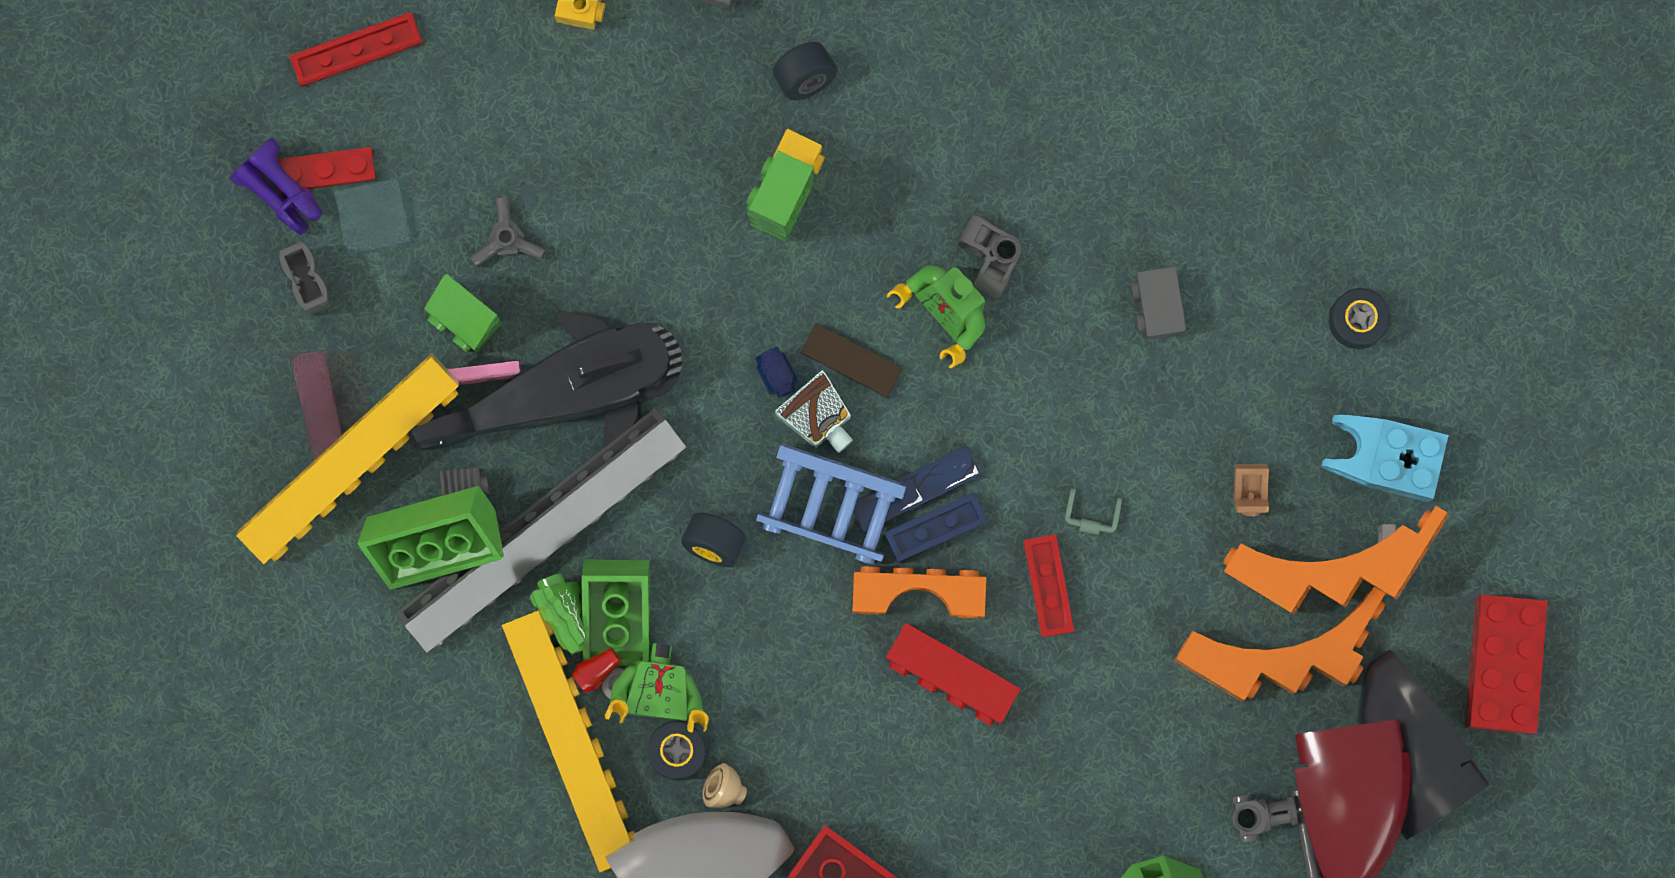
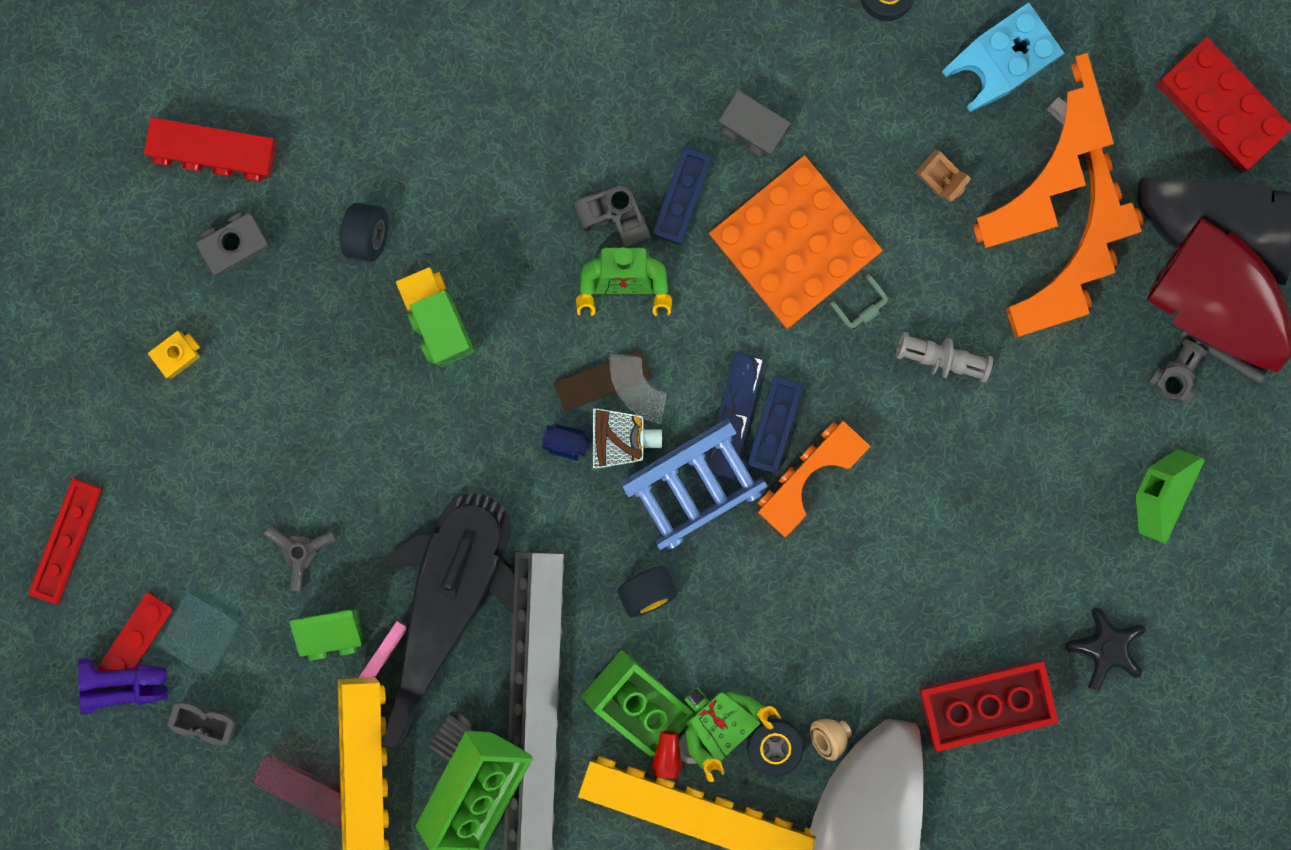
camera: 45 degrees left, 5 degrees up
bright green rock [529,573,585,654] -> none
red brick [886,623,1021,727] -> none
red plate [1023,534,1074,638] -> none
none -> clear tile [609,353,667,424]
none -> dark blue plate [652,146,713,245]
none -> orange plate [709,155,883,329]
none -> light grey piece [895,331,993,383]

